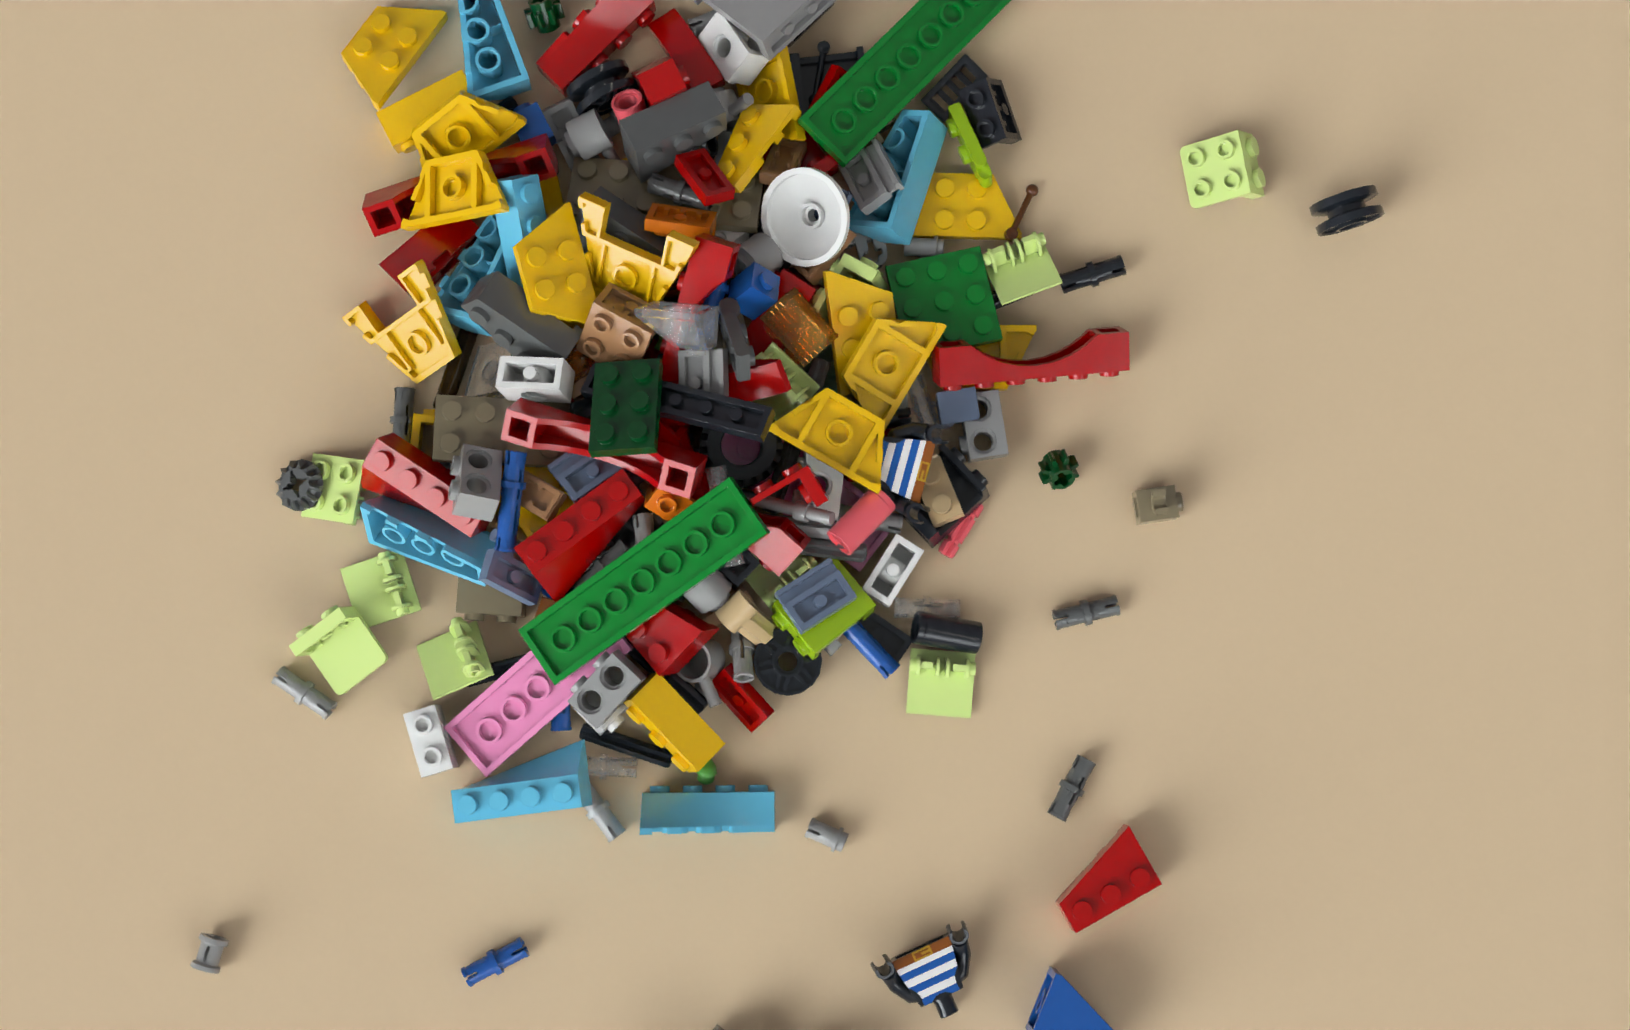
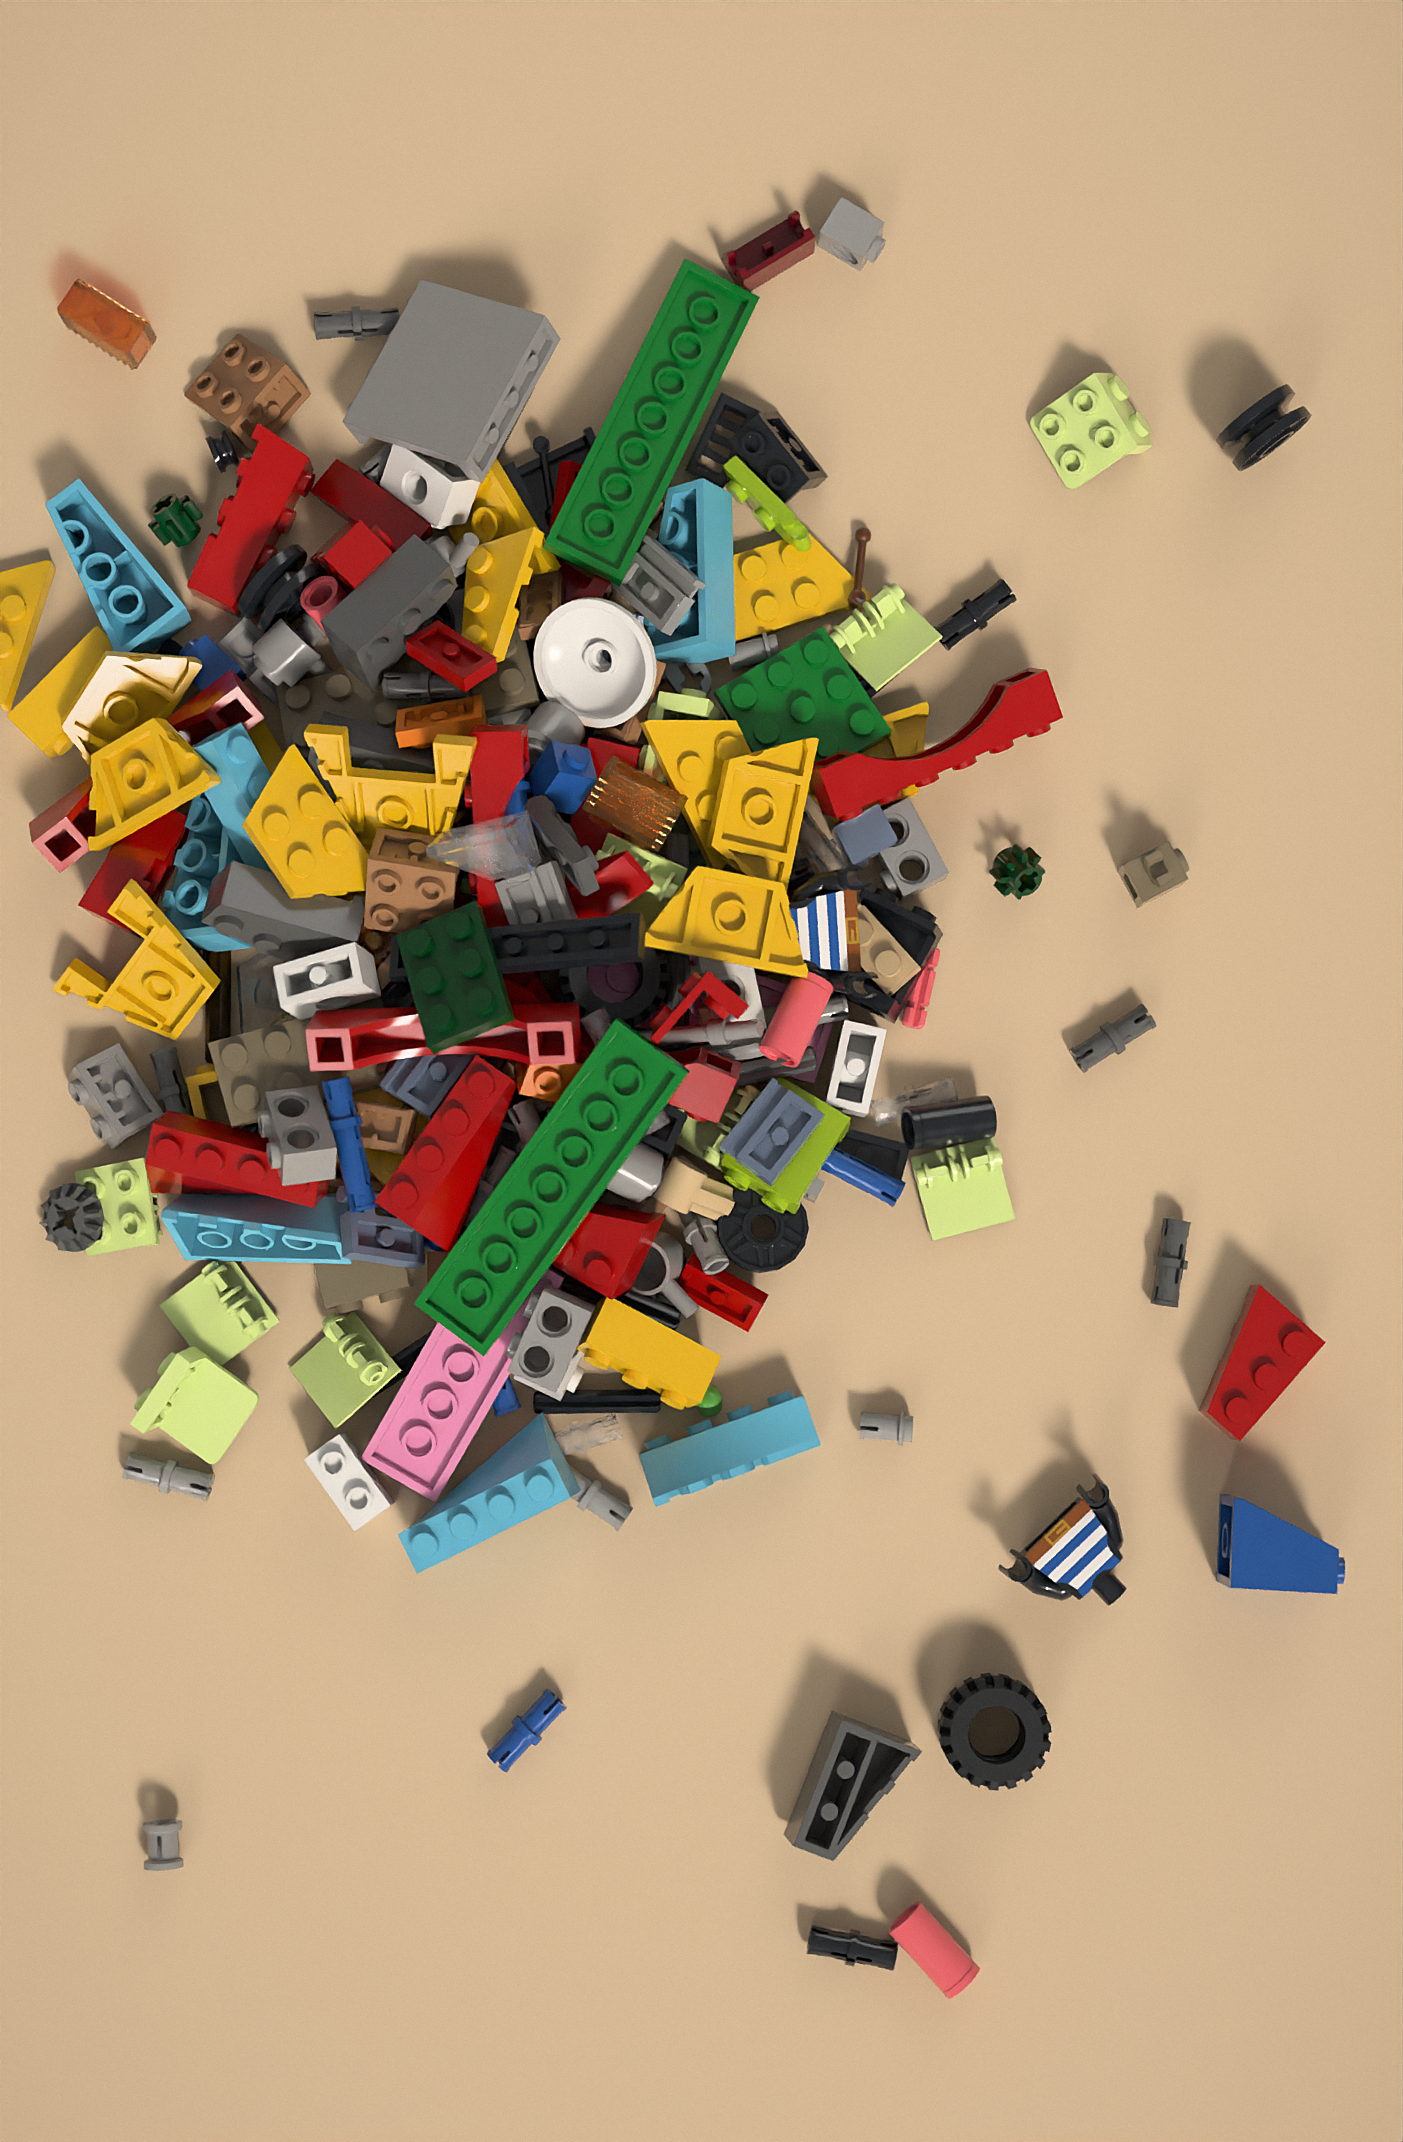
camera: 20 degrees left, 0 degrees up
none -> light grey bracket [67,1043,164,1150]

